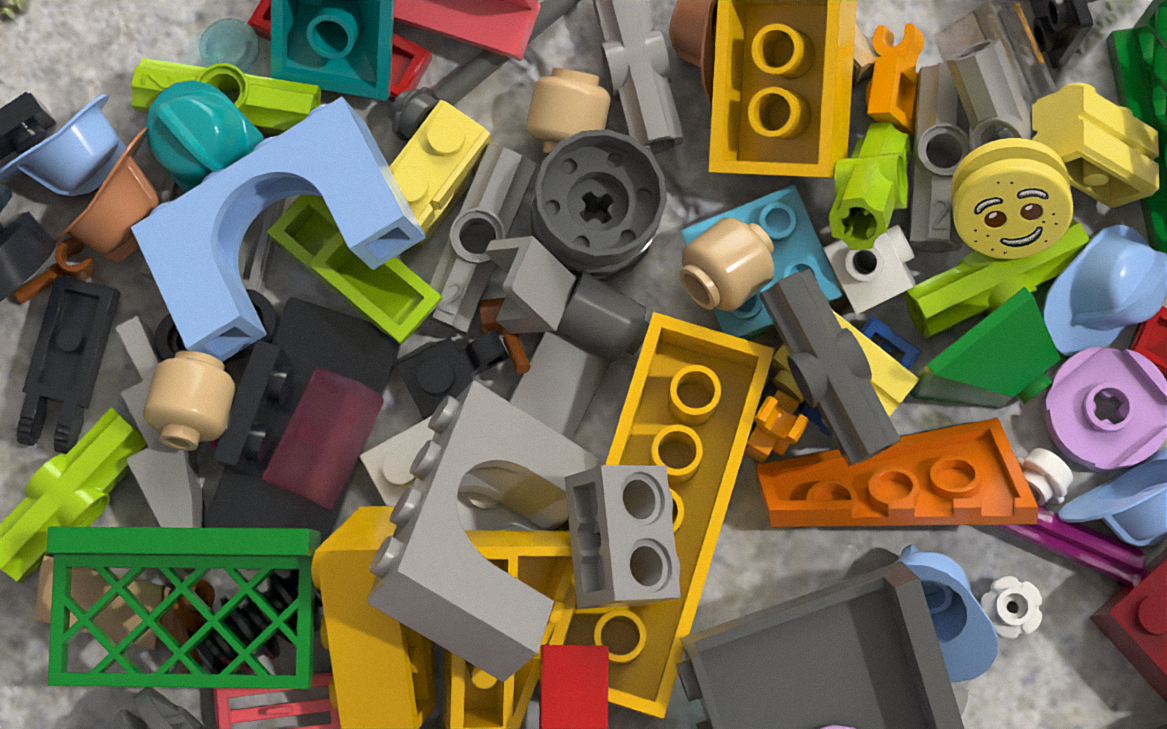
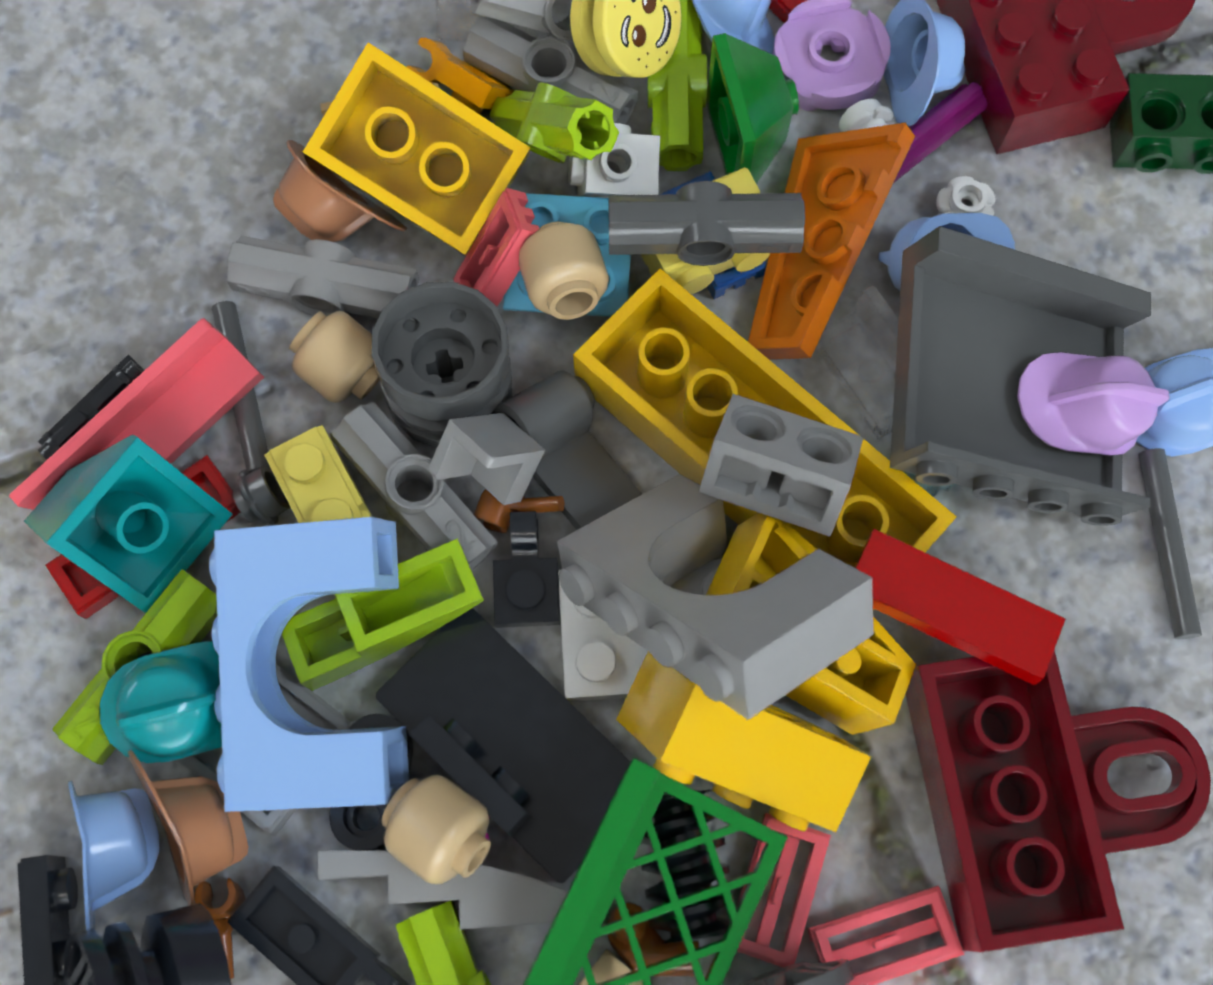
camera: 65 degrees left, 5 degrees down
clear light blue plate [199,18,260,73] -> none
clear pink slope [262,367,384,509] -> none
light orange plate [744,390,809,464] -> none
none -> coral tile [453,188,540,307]

